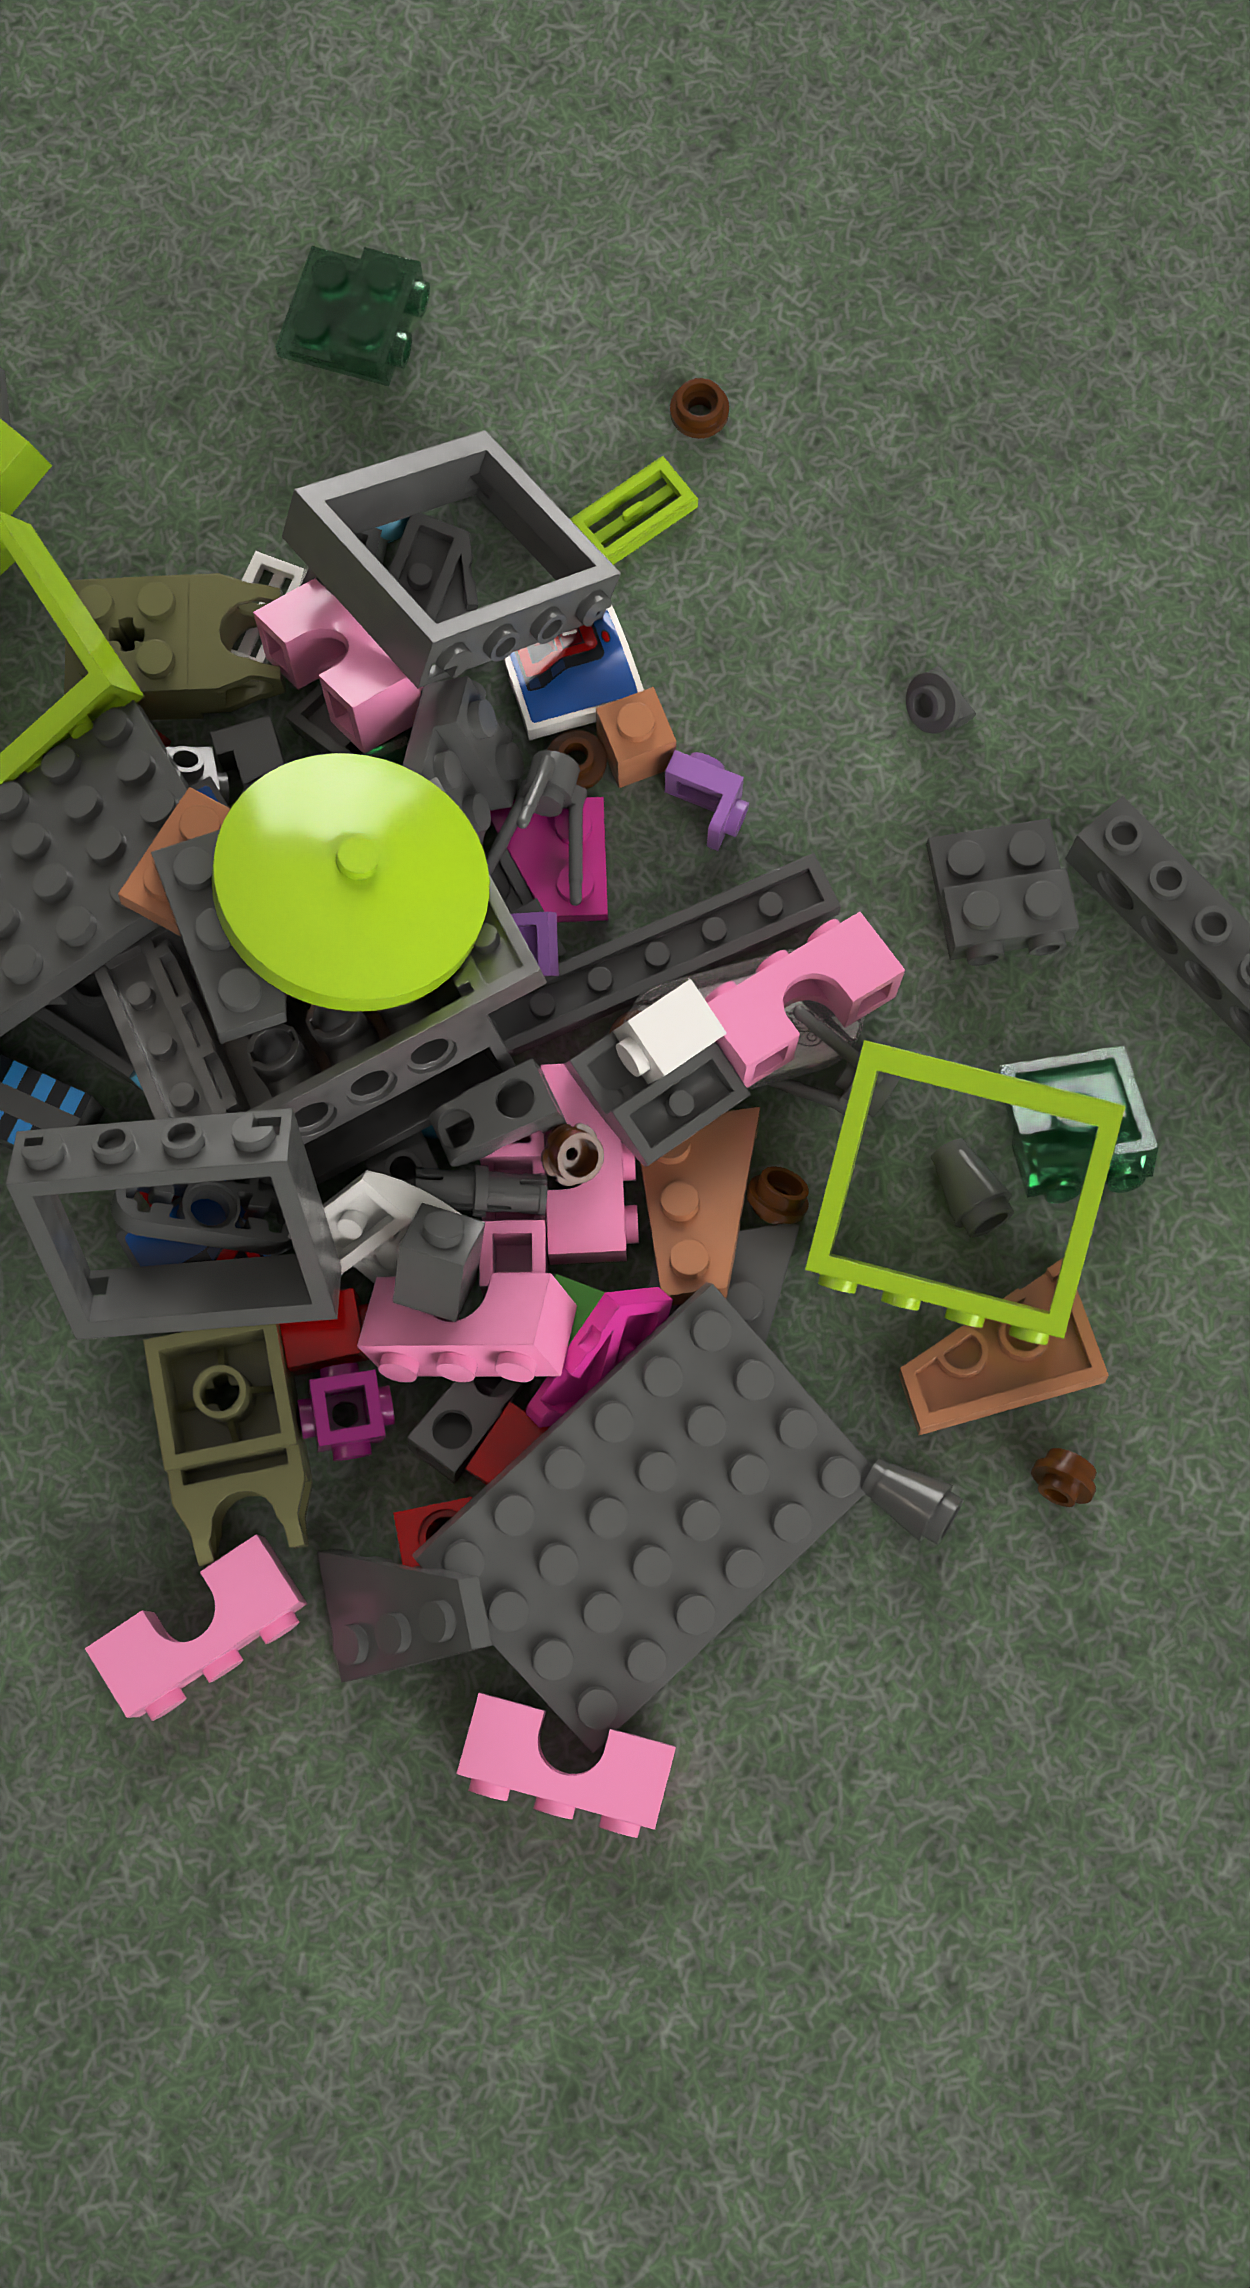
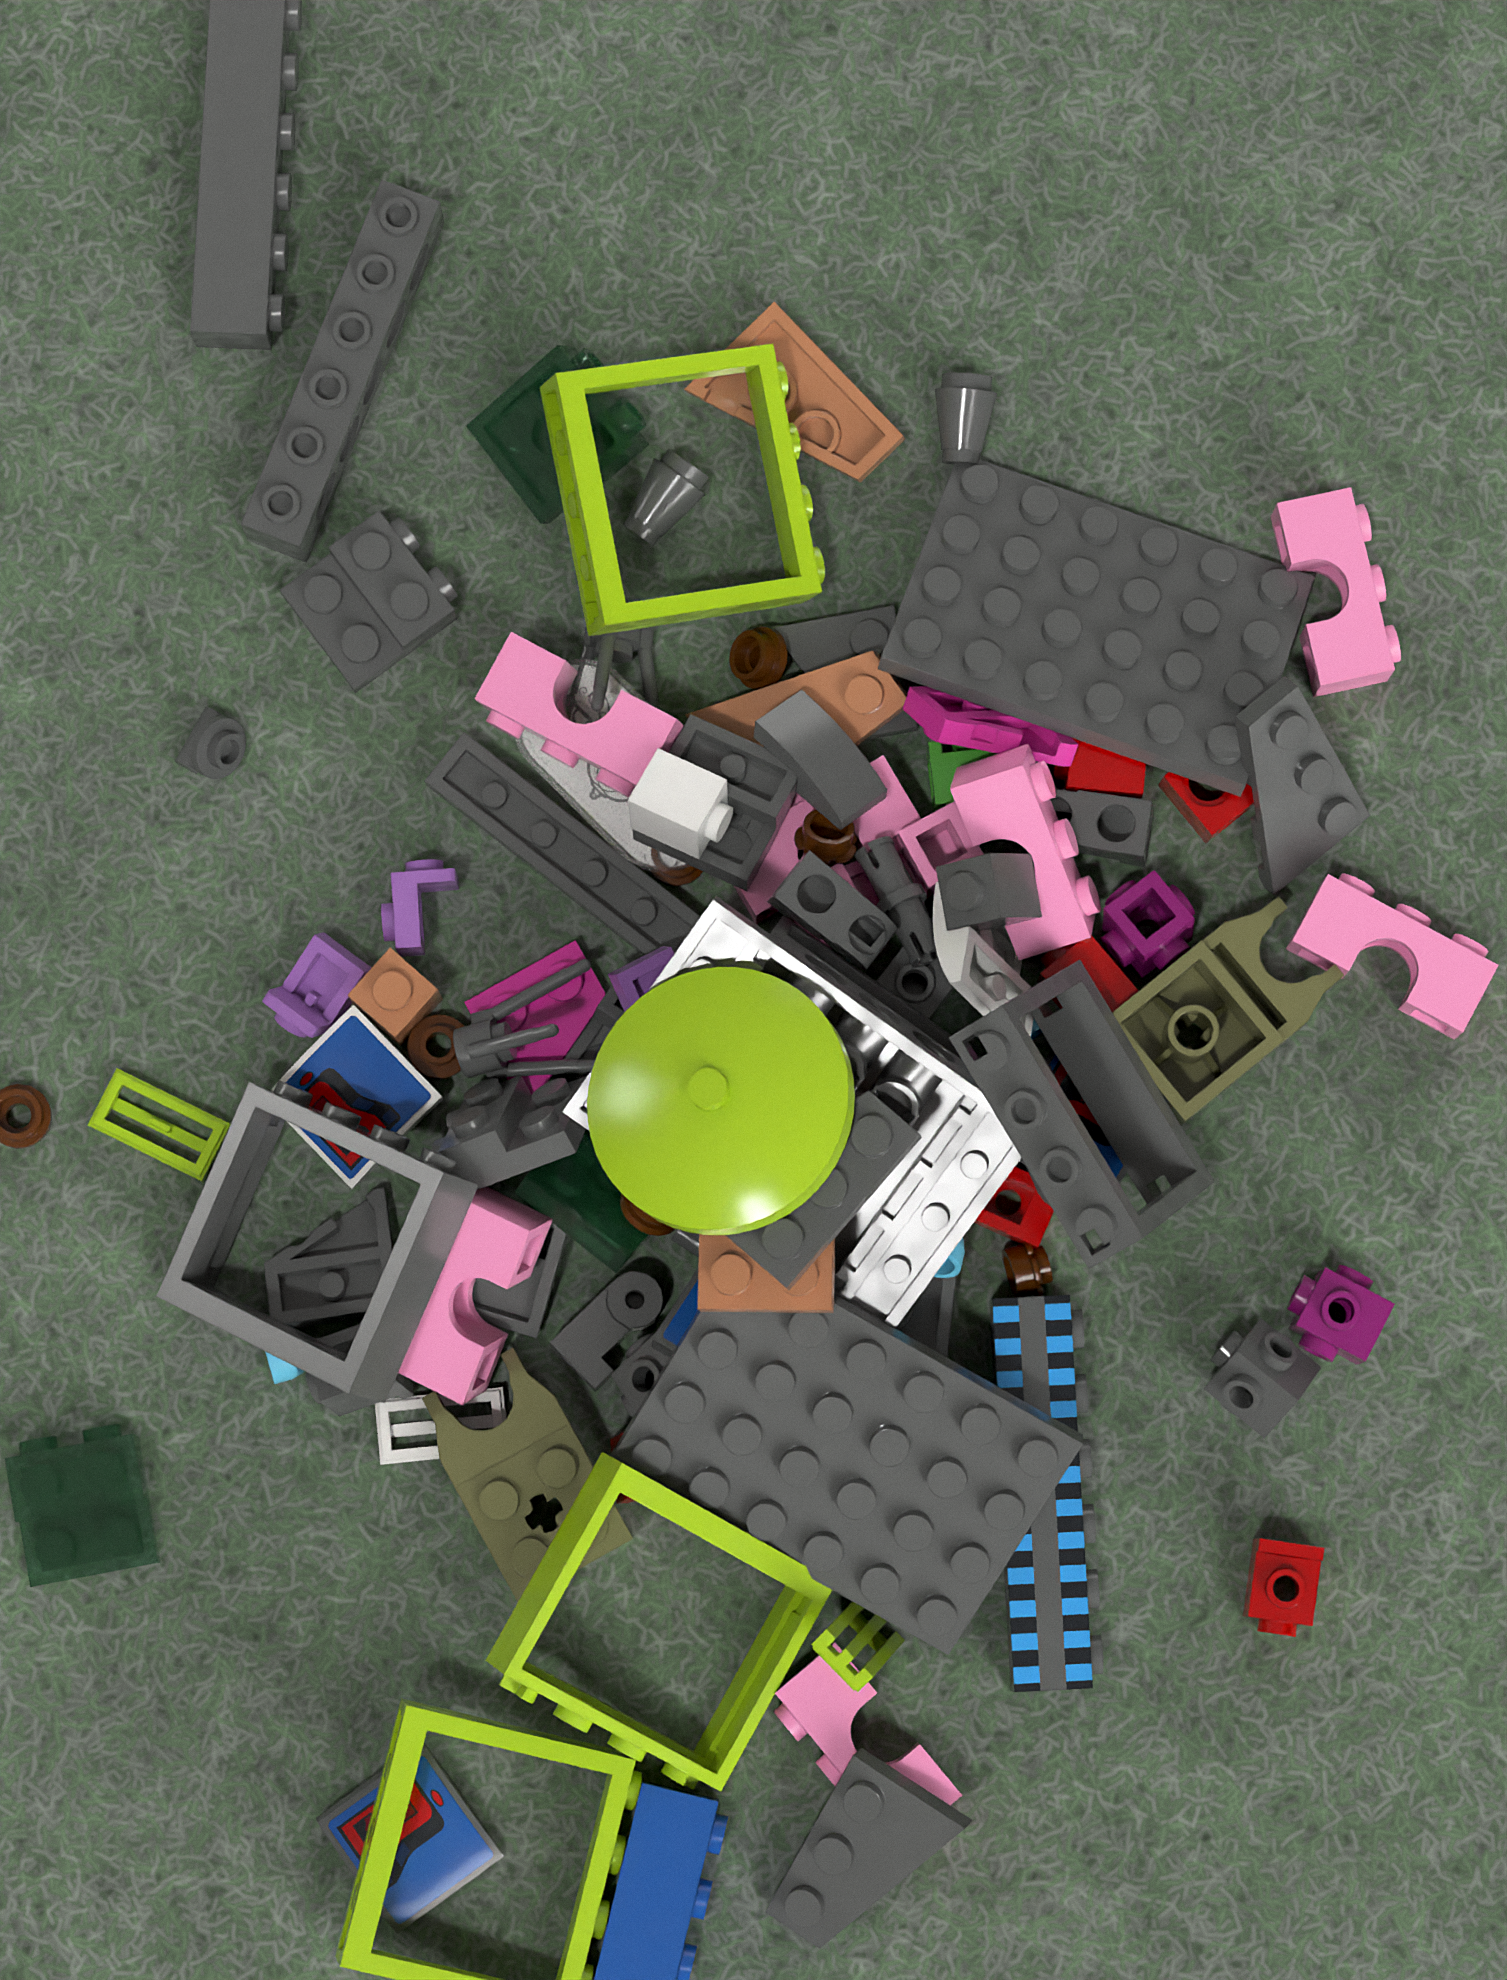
camera: 120 degrees left, 5 degrees up
reddish brown plate [1031,1448,1097,1507] -> none
none -> medium lavender bracket [262,932,371,1038]
none -> dark grey slope [753,690,887,830]

